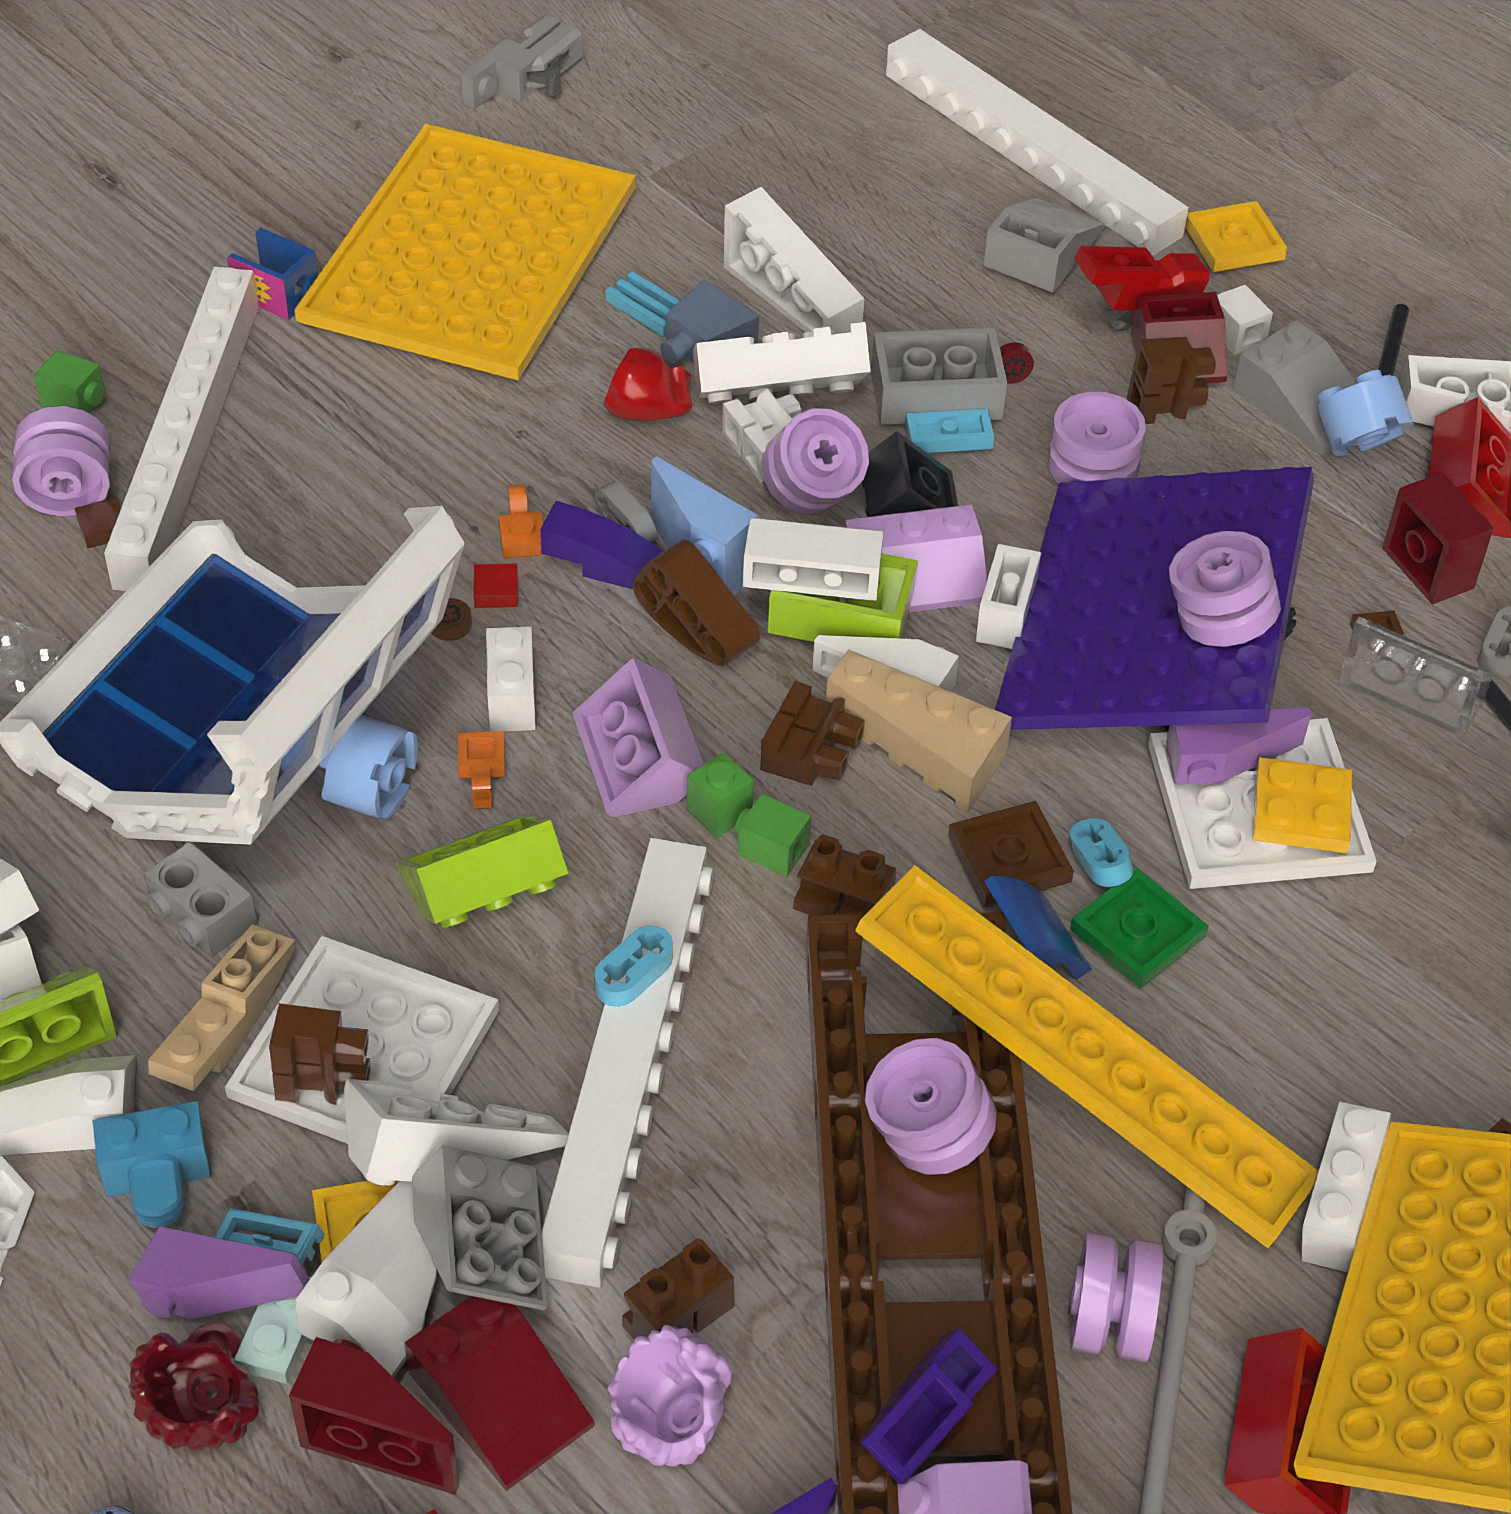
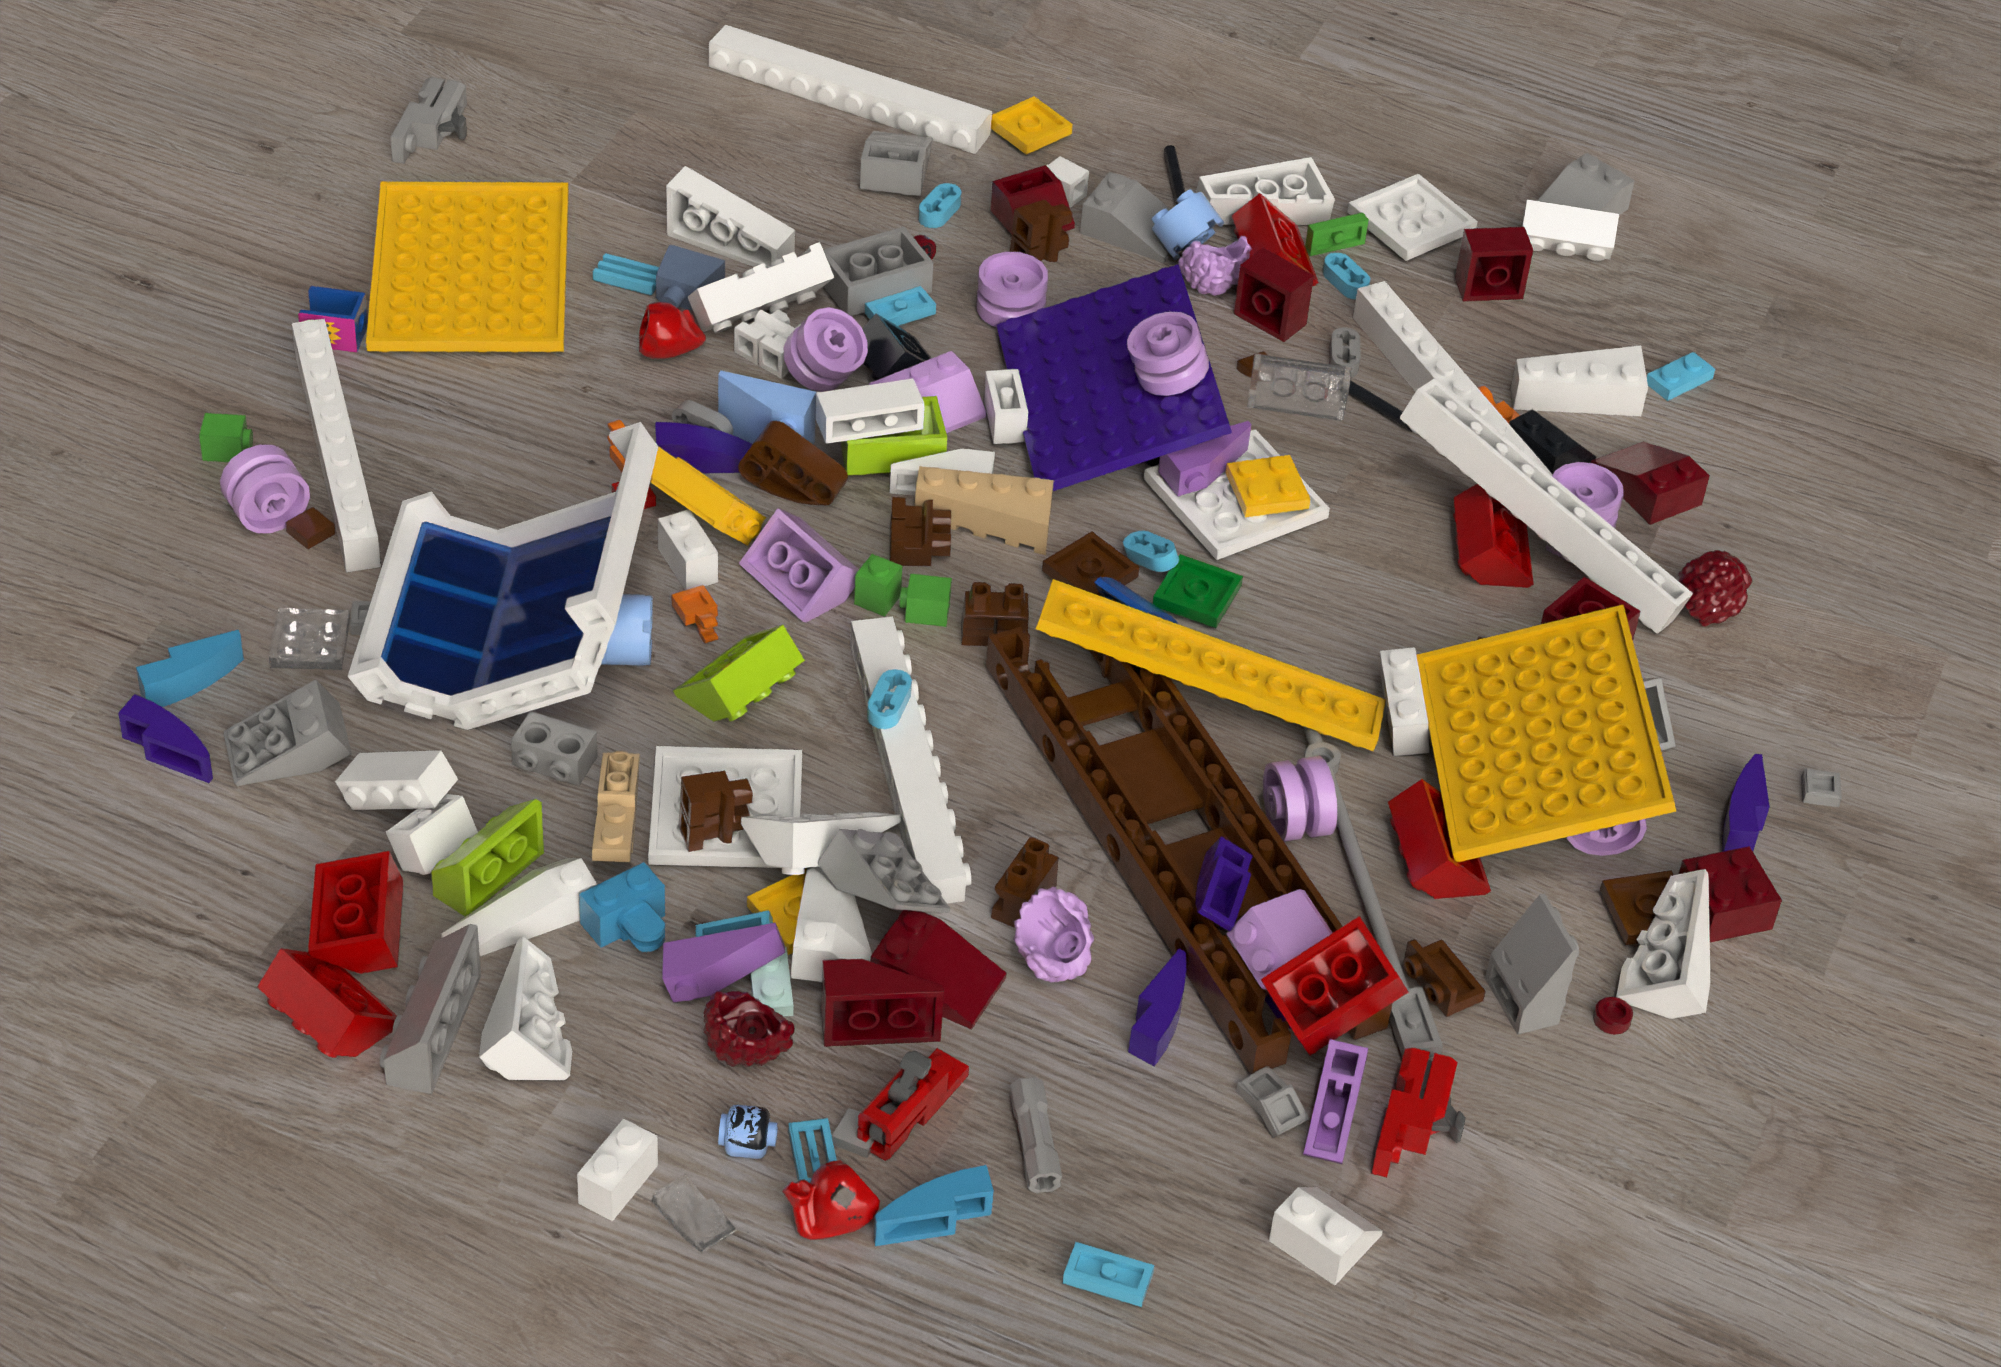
camera: 25 degrees left, 5 degrees down
lavender wheel [865,1038,997,1175] -> none
red plate [1074,246,1209,331] -> none
none -> yellow door [650,446,767,546]
none -> medium azure beam [918,183,962,228]
none -> lavender hair [1178,236,1252,296]

